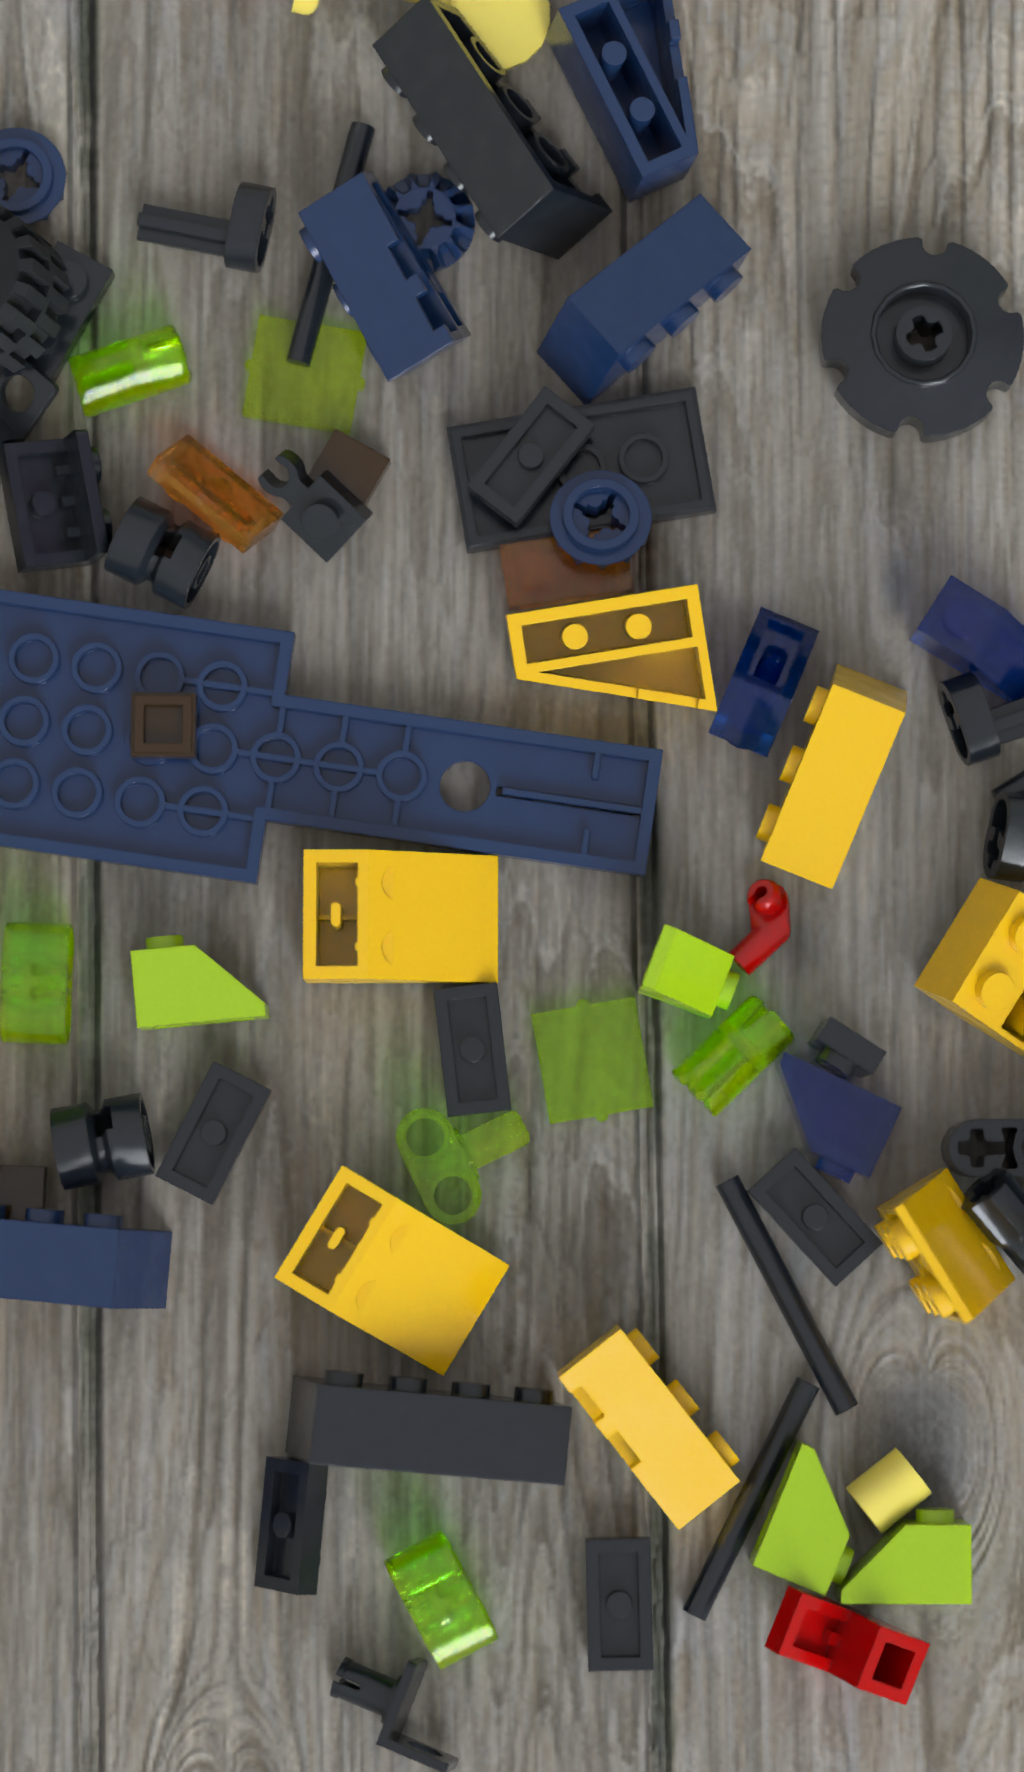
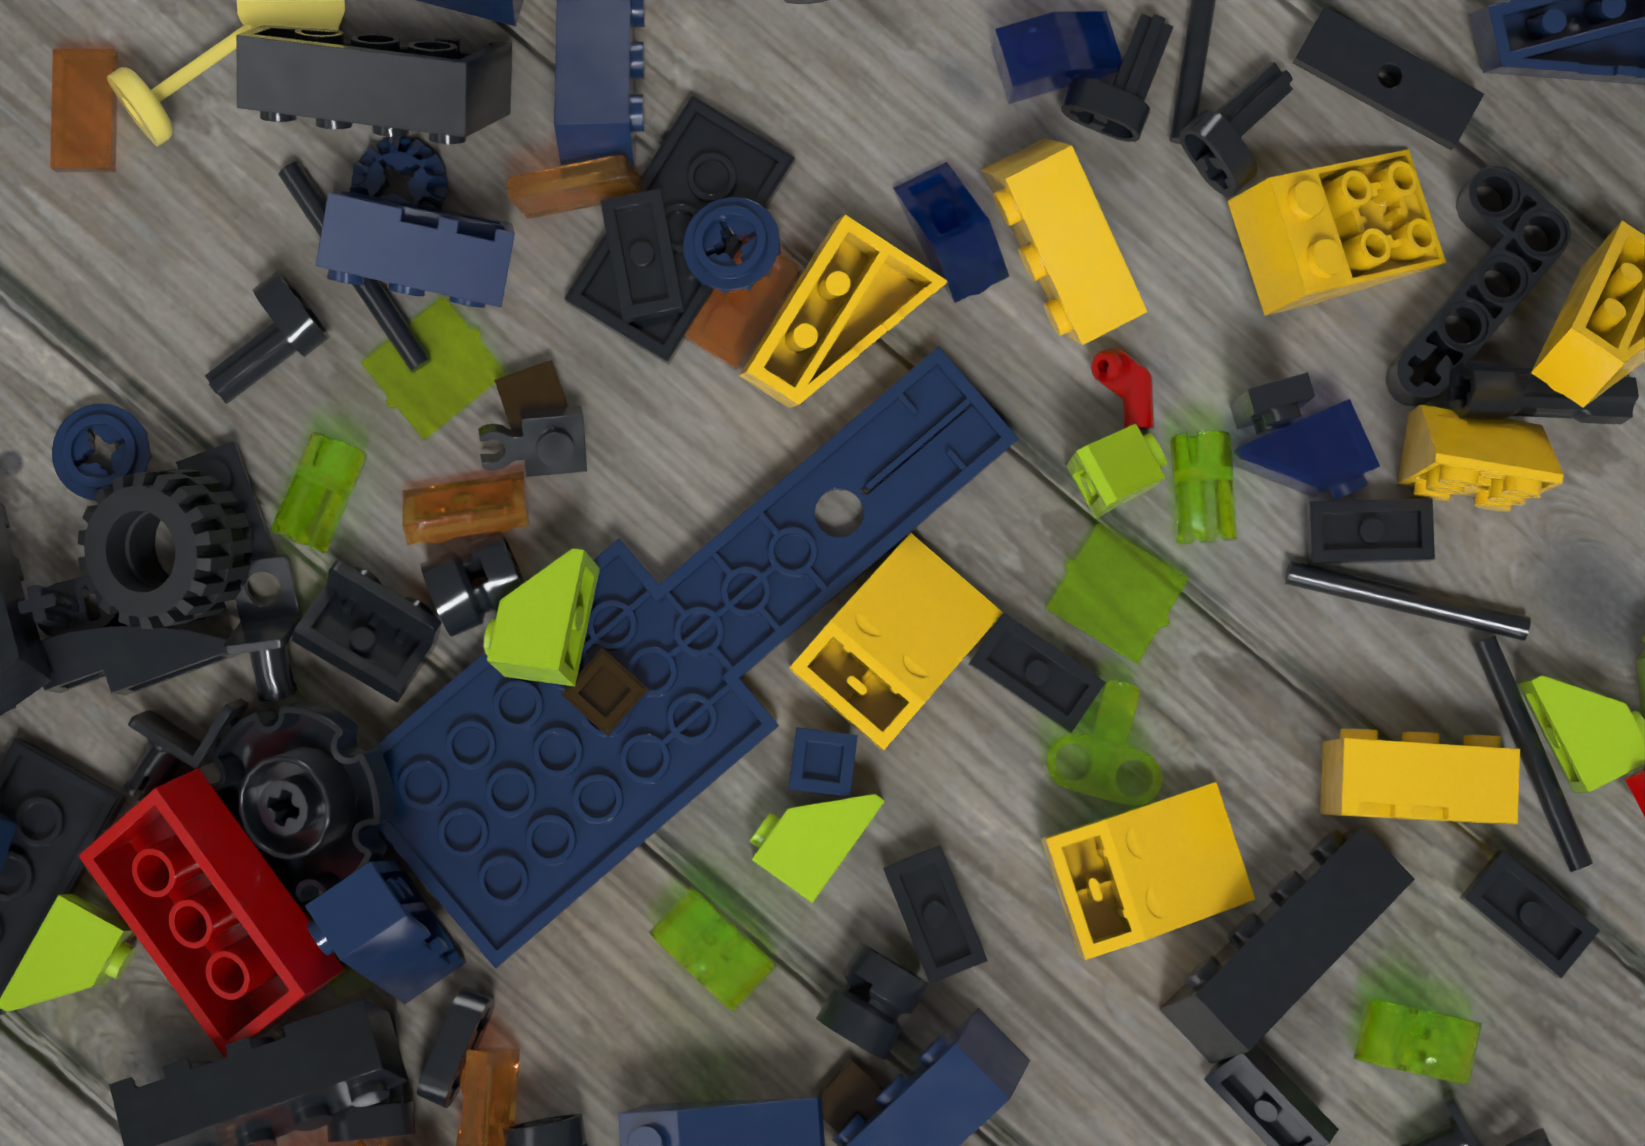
camera: 50 degrees left, 0 degrees up
light yellow beam [845,1447,932,1534] -> none
none -> lime slope [484,548,600,687]
none -> clear orange tile [507,155,643,219]
none -> dark blue tile [788,727,858,797]

